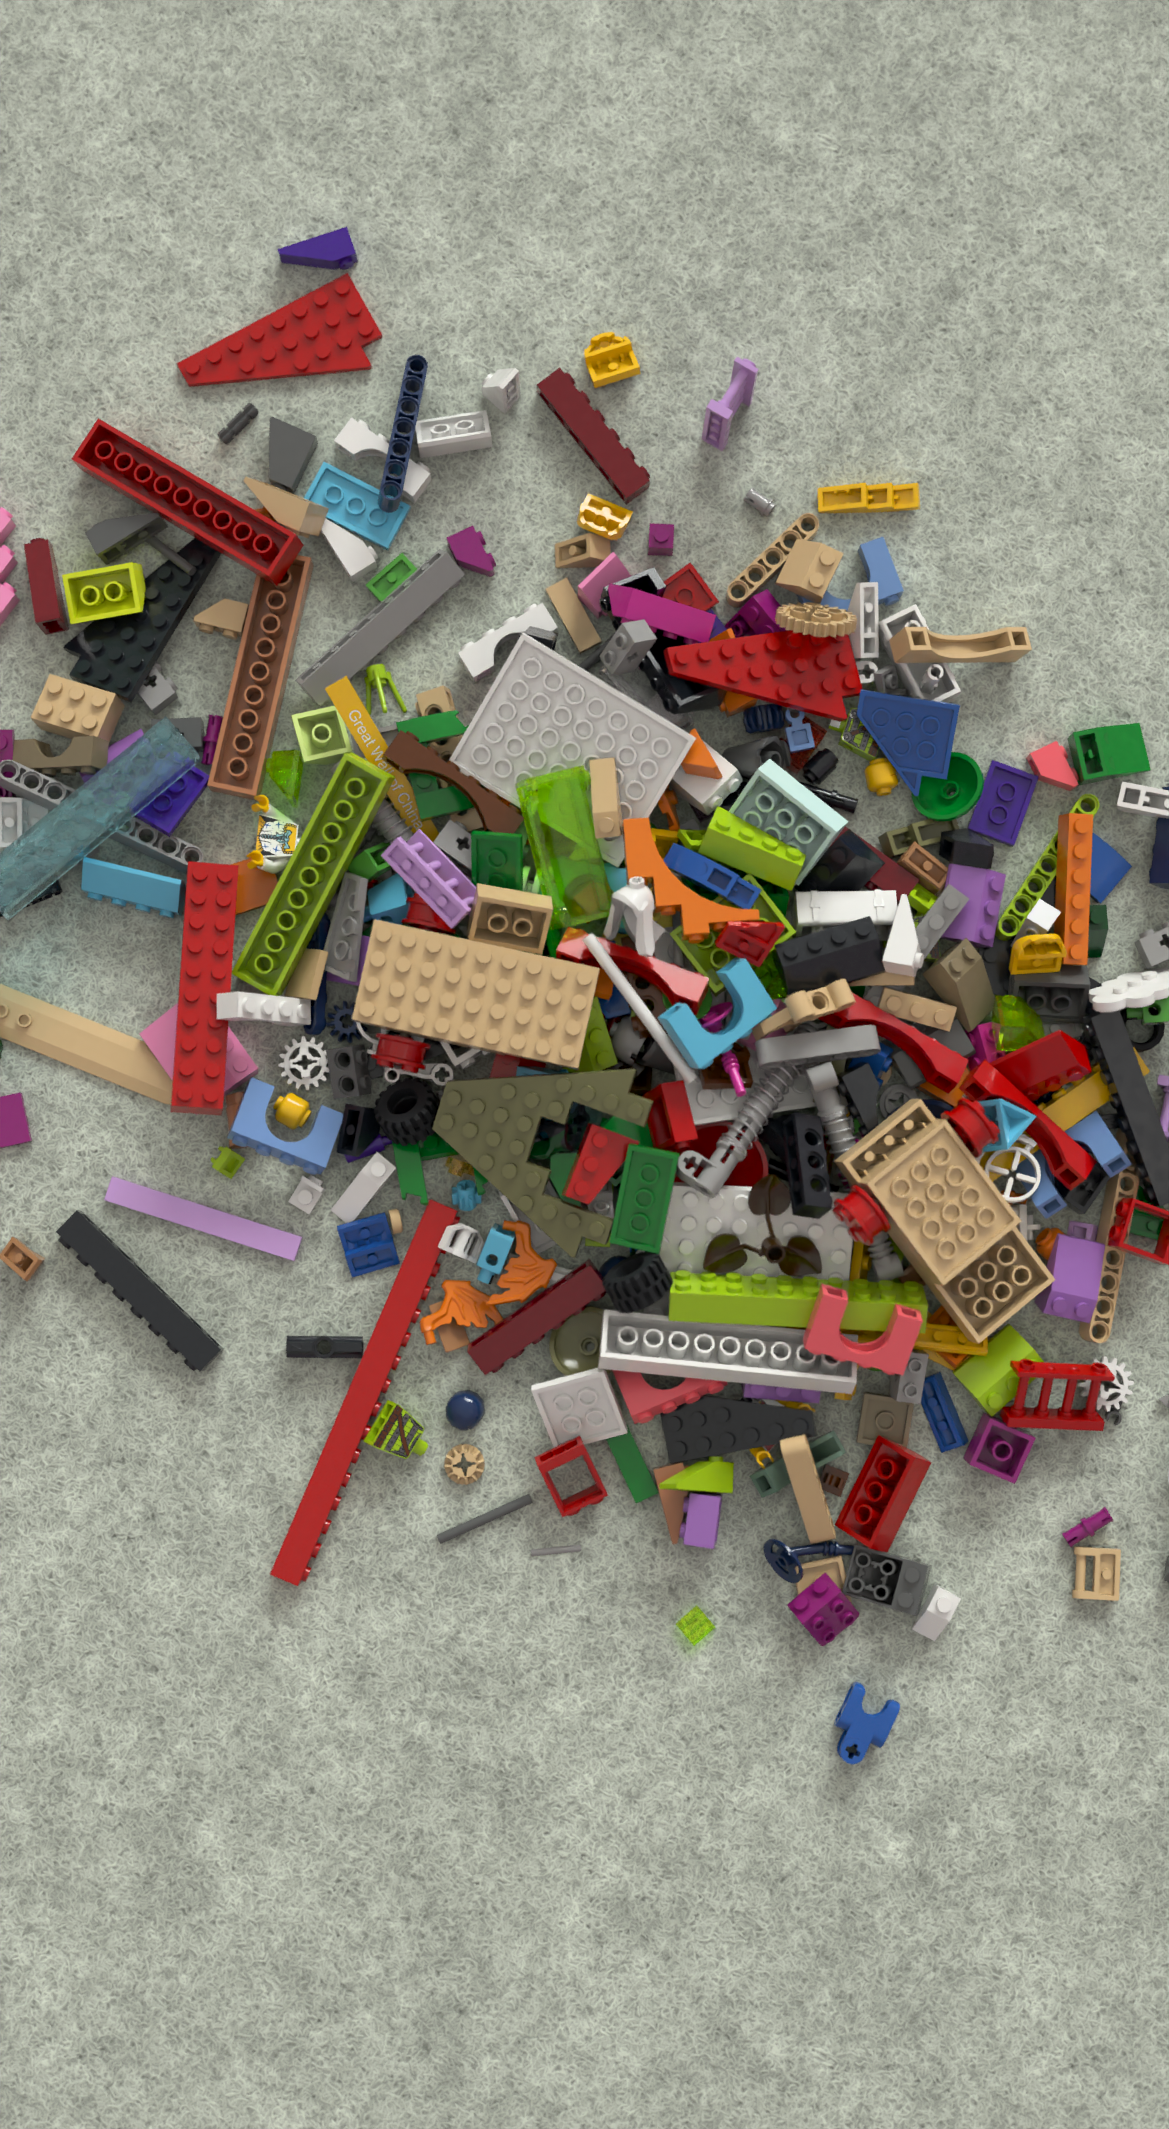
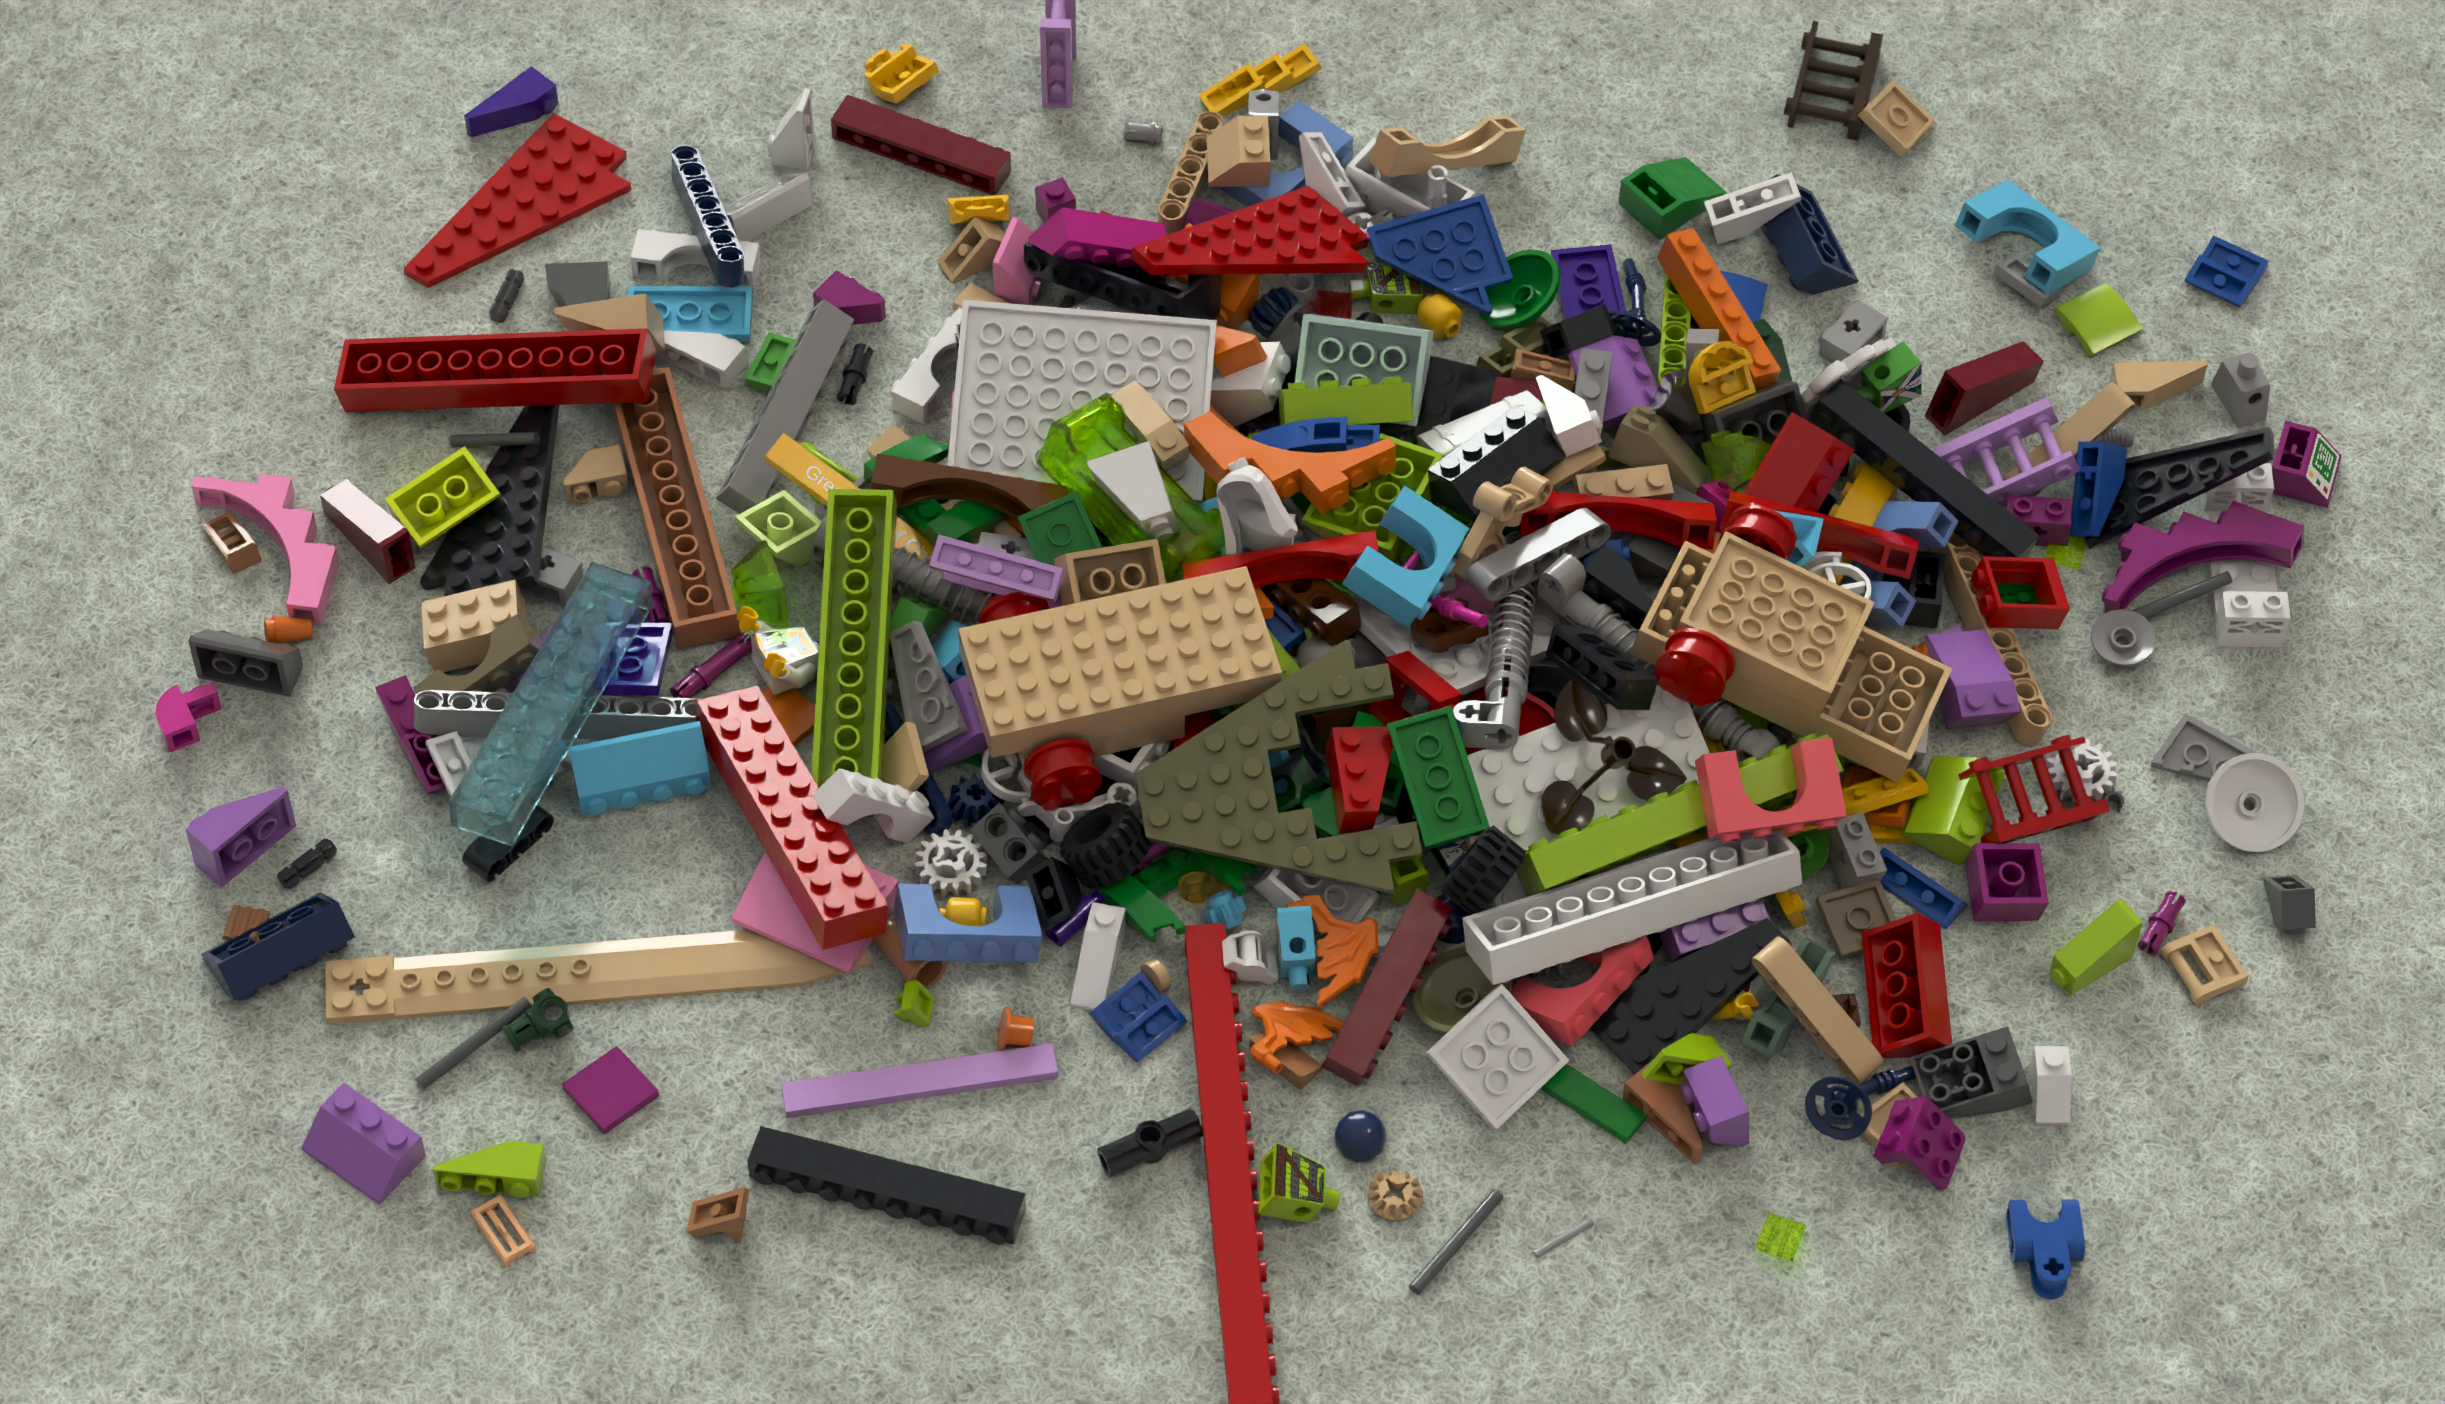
camera: 25 degrees left, 30 degrees down
dark grey slope [85,512,168,565] -> none
white bracket [288,1174,326,1215] -> none
red window [534,1436,608,1518] -> none
white piece [582,933,698,1084] -> none
light grey brick [599,620,657,676] -> none
red wing [715,921,785,967] -> none
tan gear [775,602,857,637] -> none
medium blue plate [785,710,815,754] -> none
coral slope [1026,741,1079,791] -> none
none -> magenta pin [670,632,752,698]
none -> black pin [837,343,873,405]
none -> orange piece [997,1006,1034,1051]
none -> white slope [1087,441,1180,542]
none -> light grey torso [1248,89,1279,160]
none -> dark blue dish [1609,258,1661,347]
none -> clear smoke slope [1650,368,1703,436]
none -> lime slope [2050,899,2143,995]

